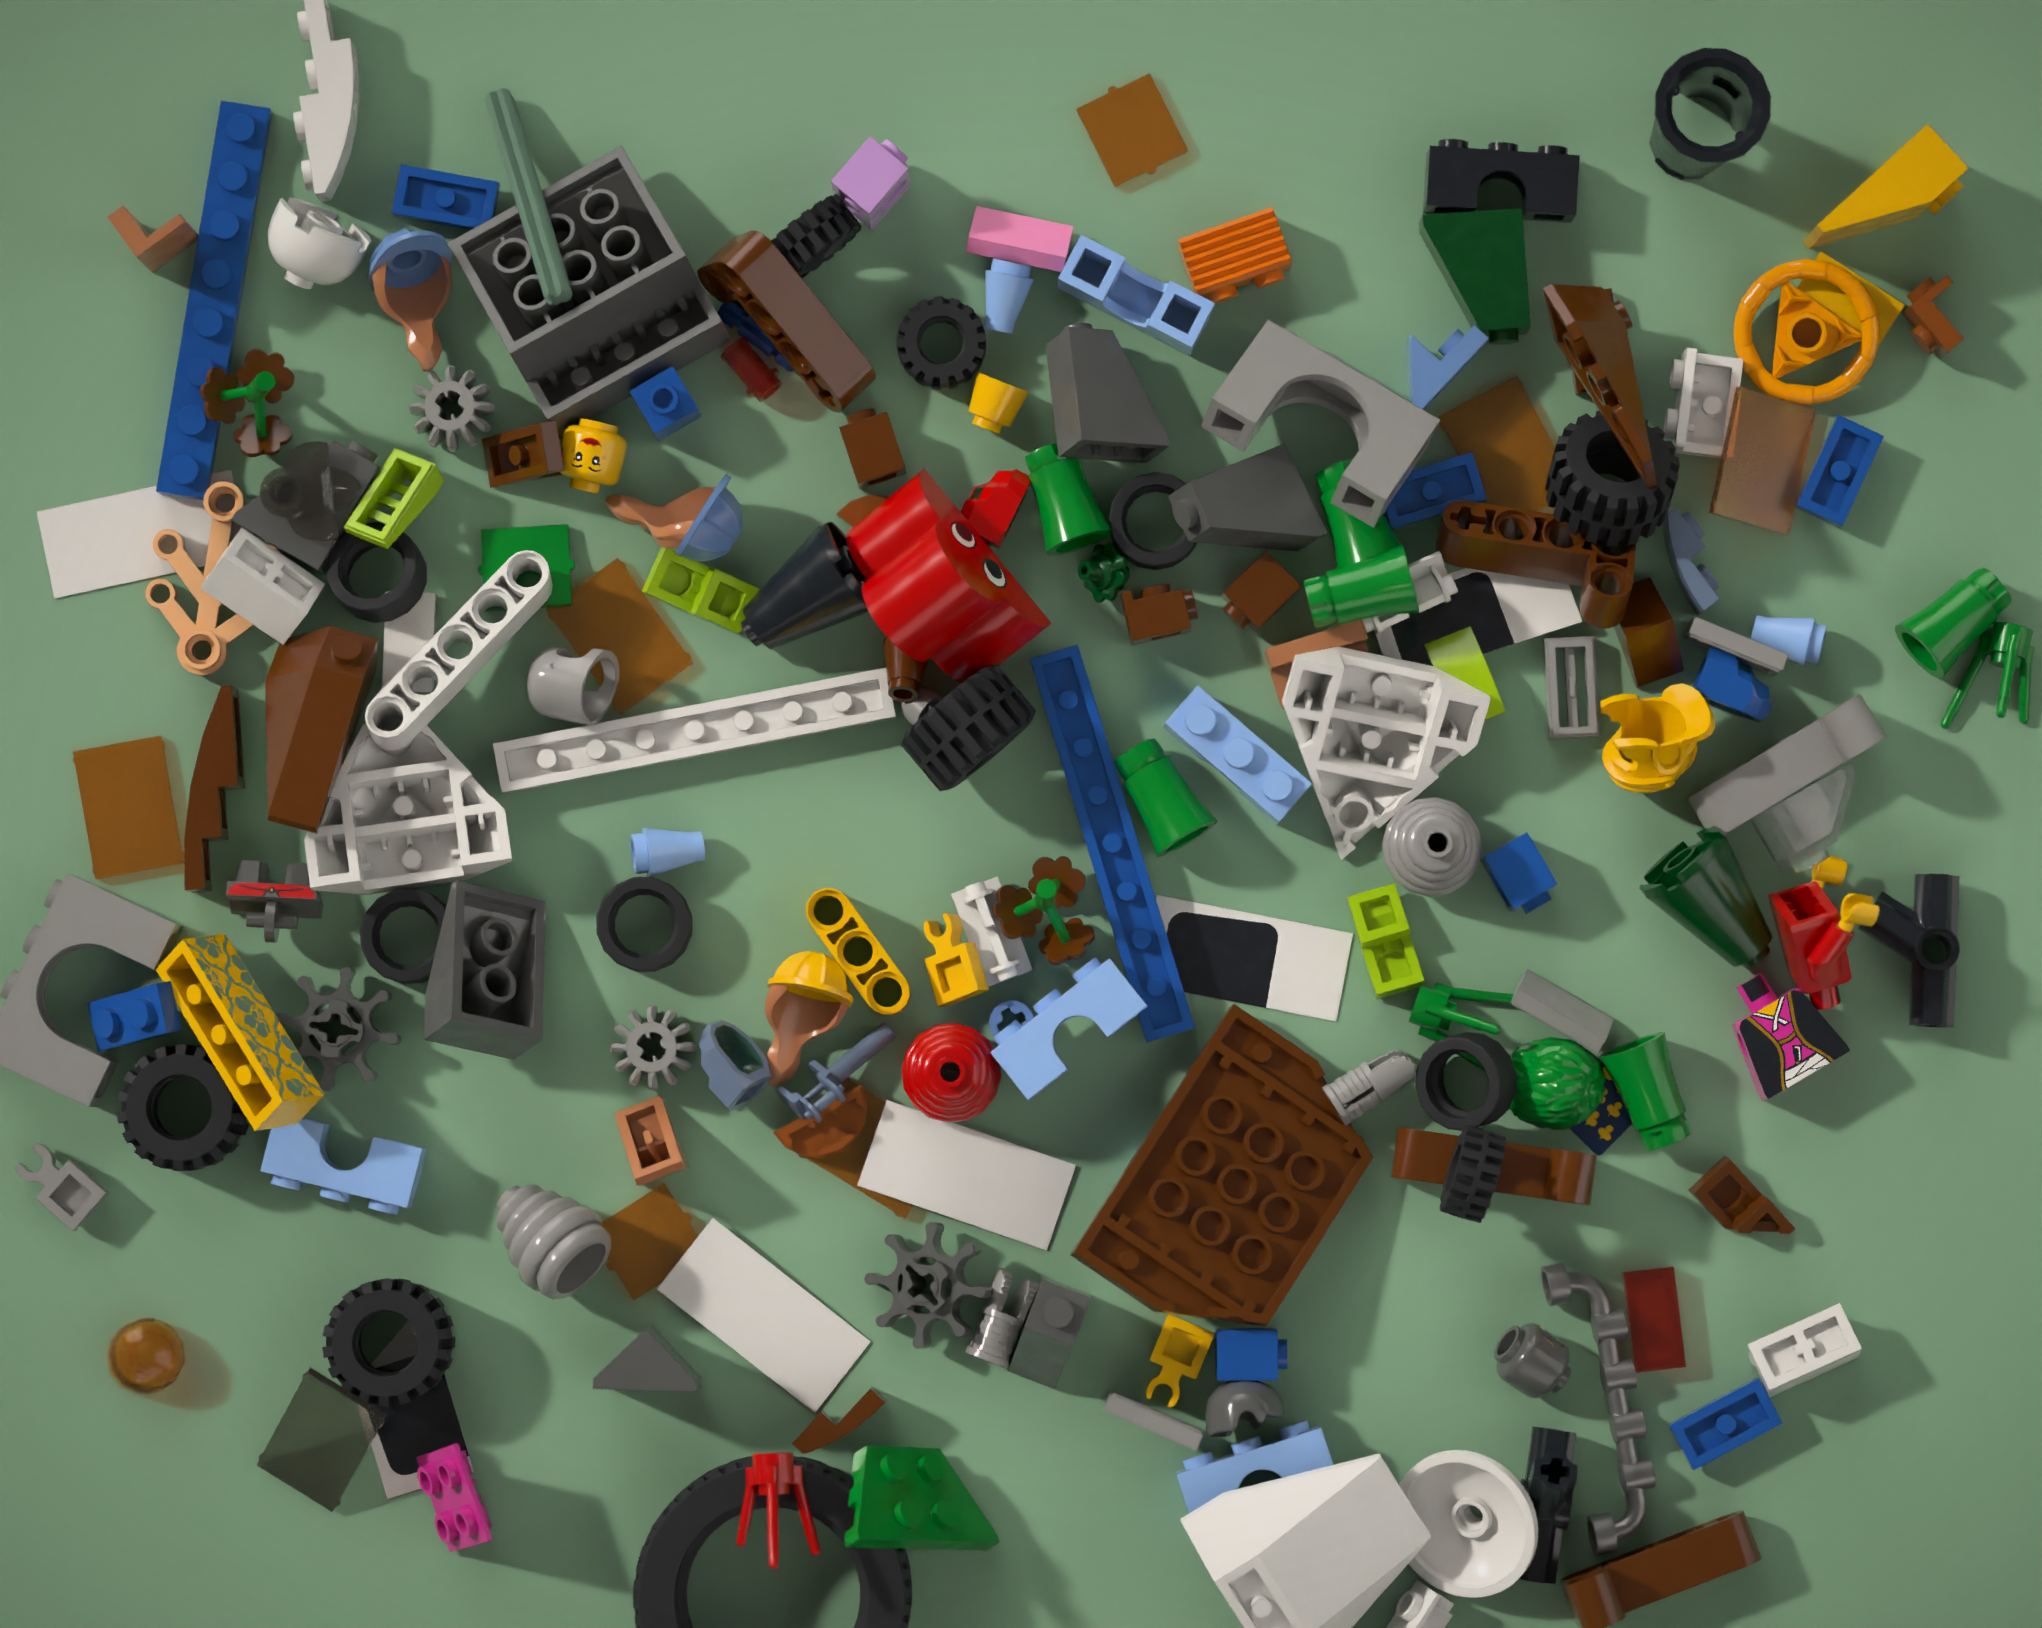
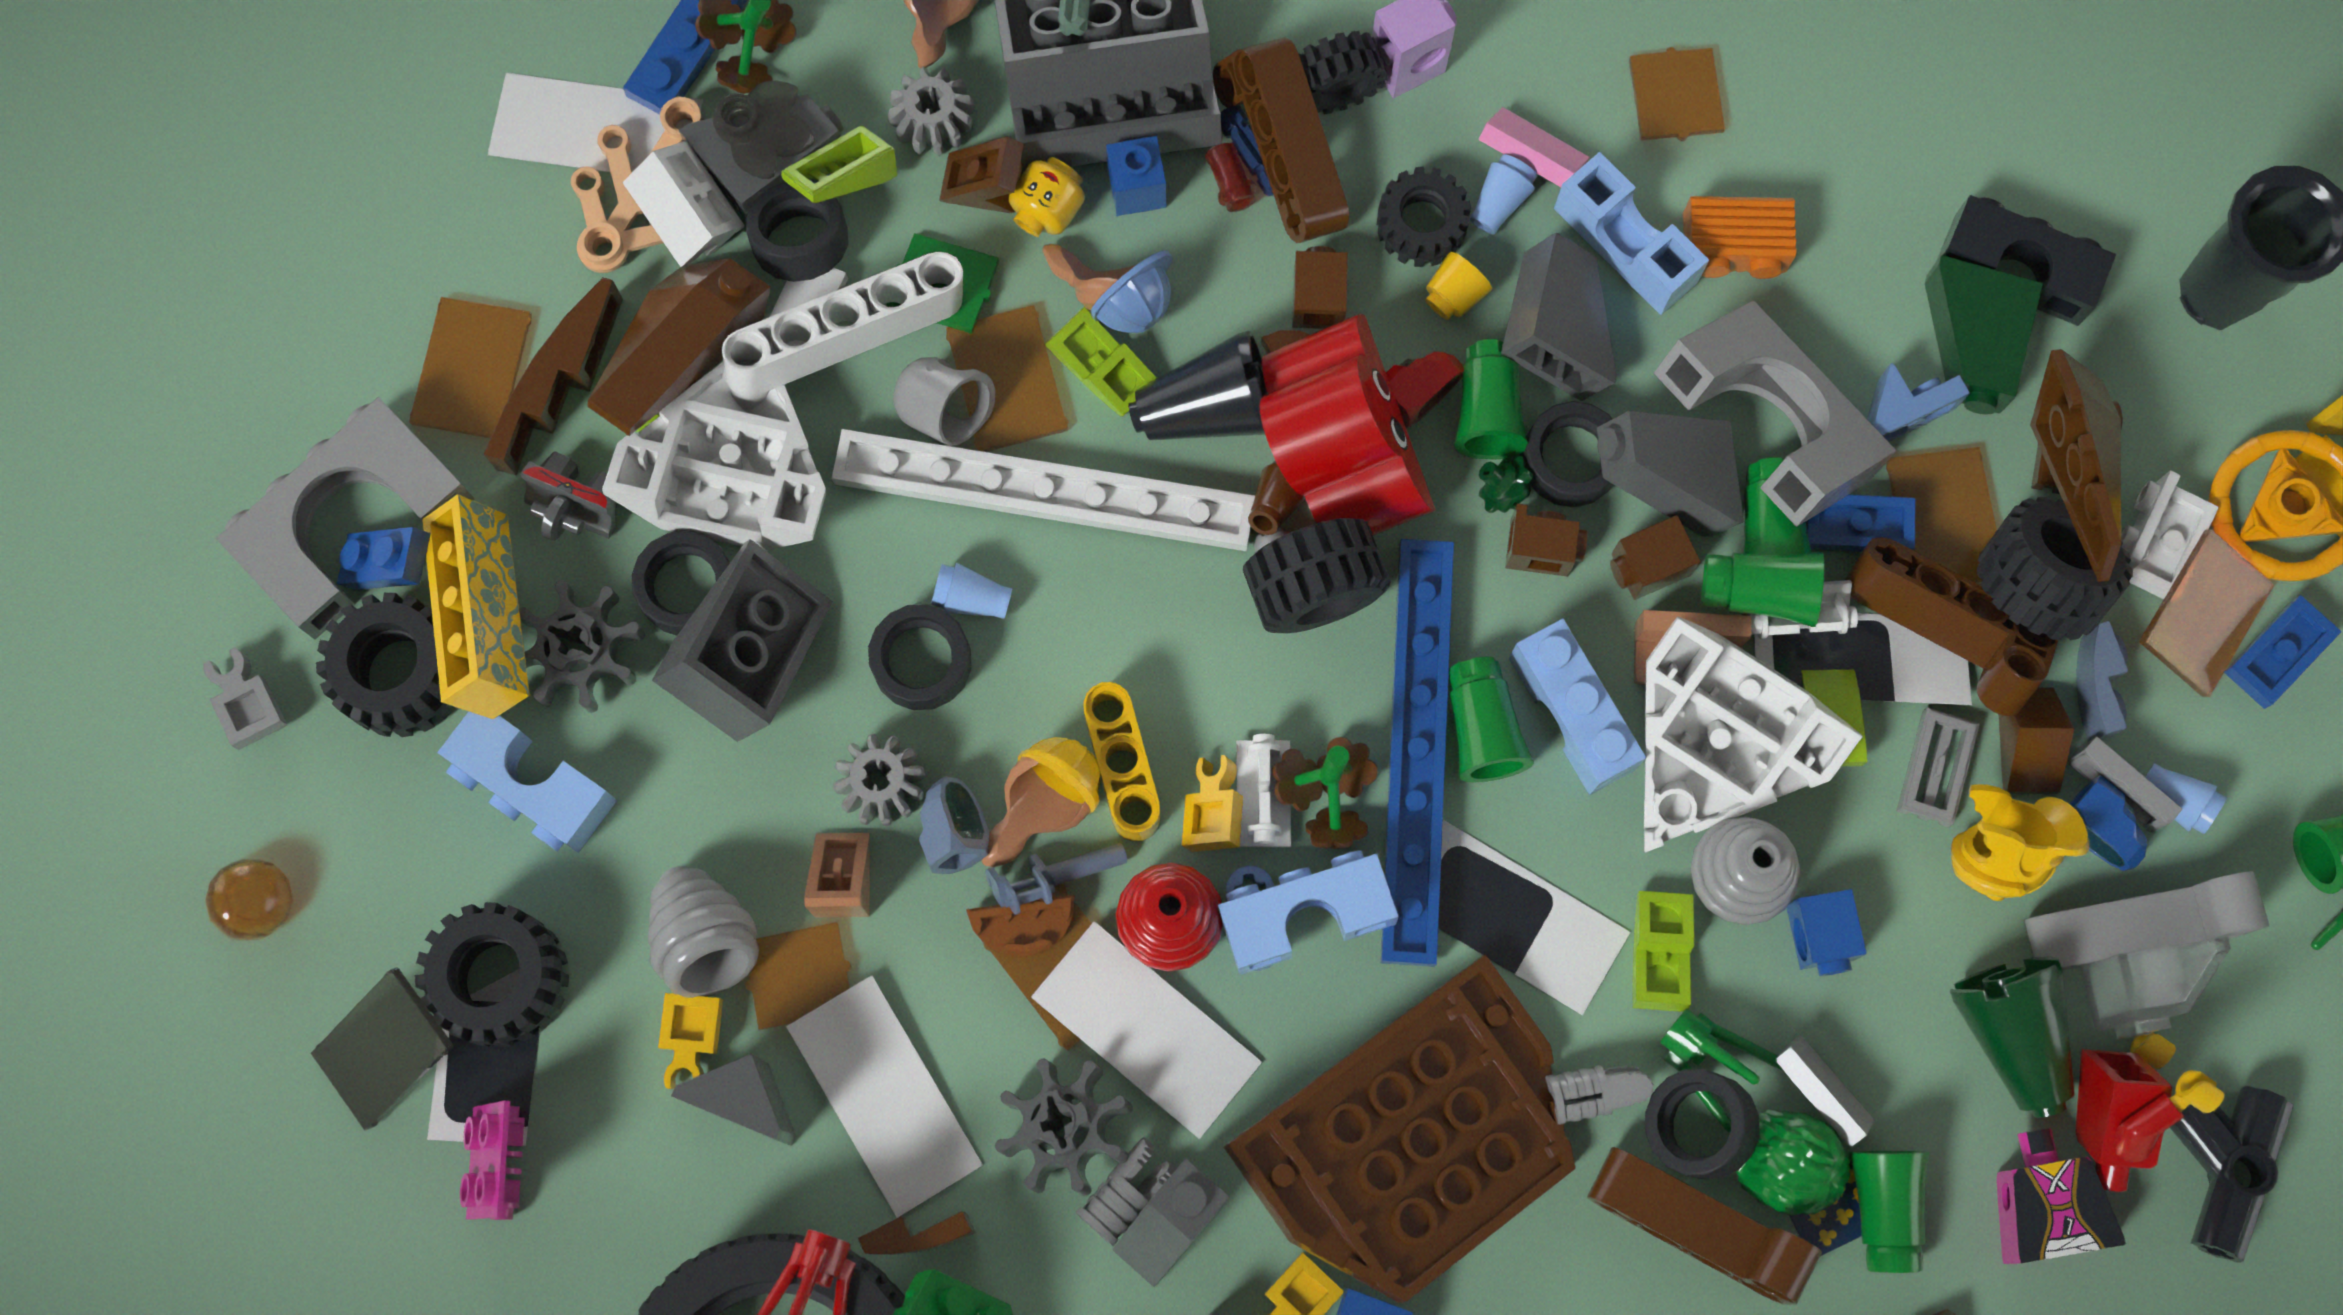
camera: 20 degrees right, 10 degrees down
black tyre [1440,1125,1506,1223] -> none
none -> yellow plate [658,993,724,1089]

